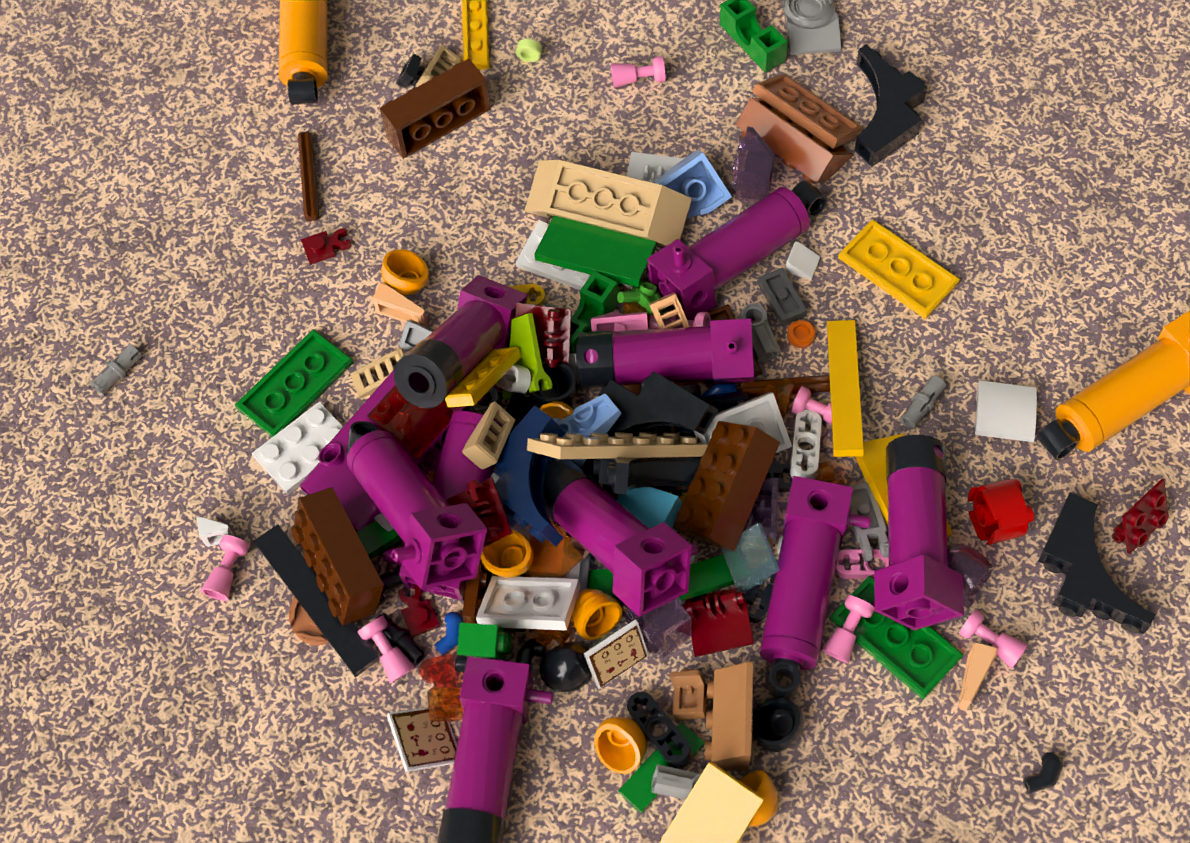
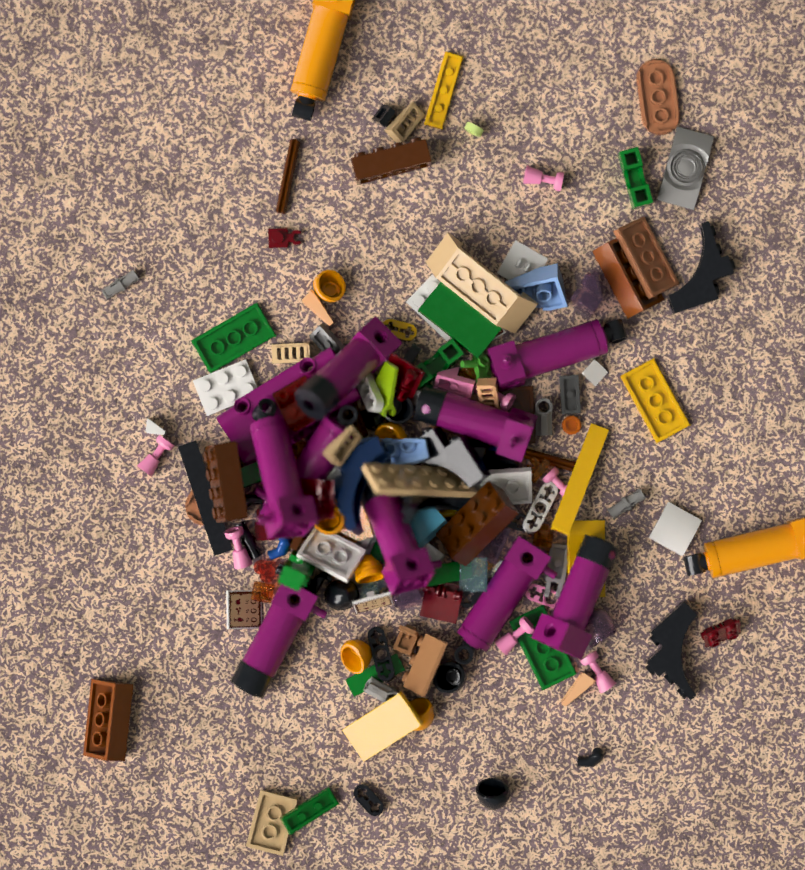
camera: 10 degrees right, 25 degrees up
yellow tile [445,347,521,407] -> none
red brick [967,478,1034,545] -> none

